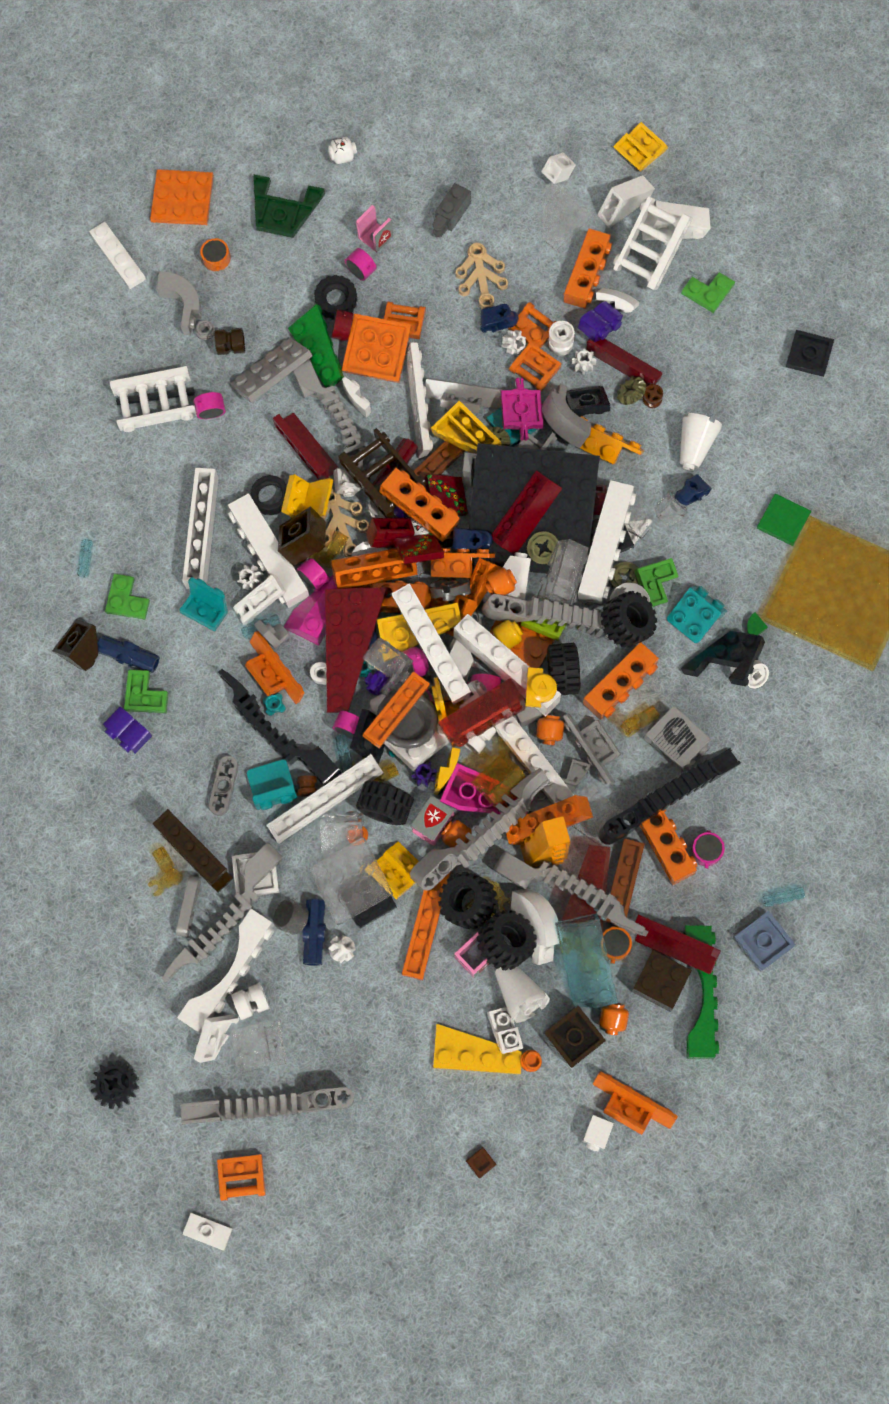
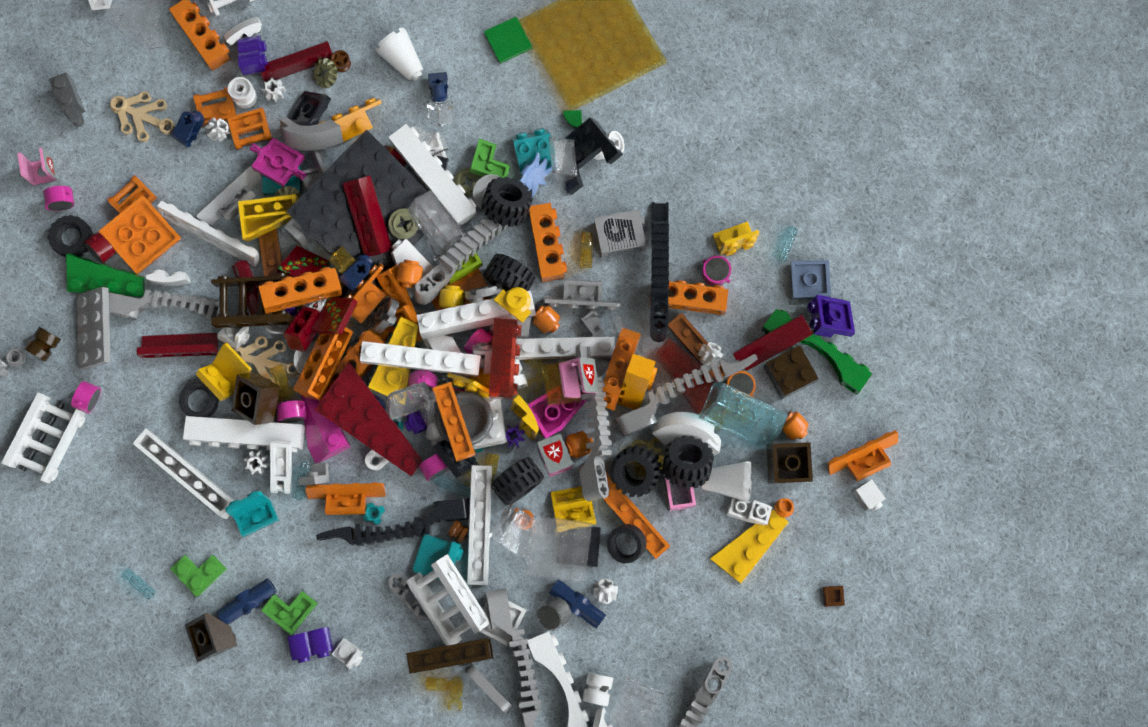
camera: 60 degrees left, 5 degrees up
none -> clear yellow plate [328,246,356,274]
none -> white bracket [332,638,363,669]
none -> white fence [406,554,491,646]
none -> light grey plate [464,284,503,303]
none -> medium blue piece [519,152,553,197]
none -> clear slope [549,137,578,184]
none -> bright pink piece [558,357,599,398]
none -> black tyre [607,524,647,564]
none -> white gear [698,342,723,366]
none -> yellow bracket [712,221,760,256]
none -> dark purple plate [807,295,855,338]

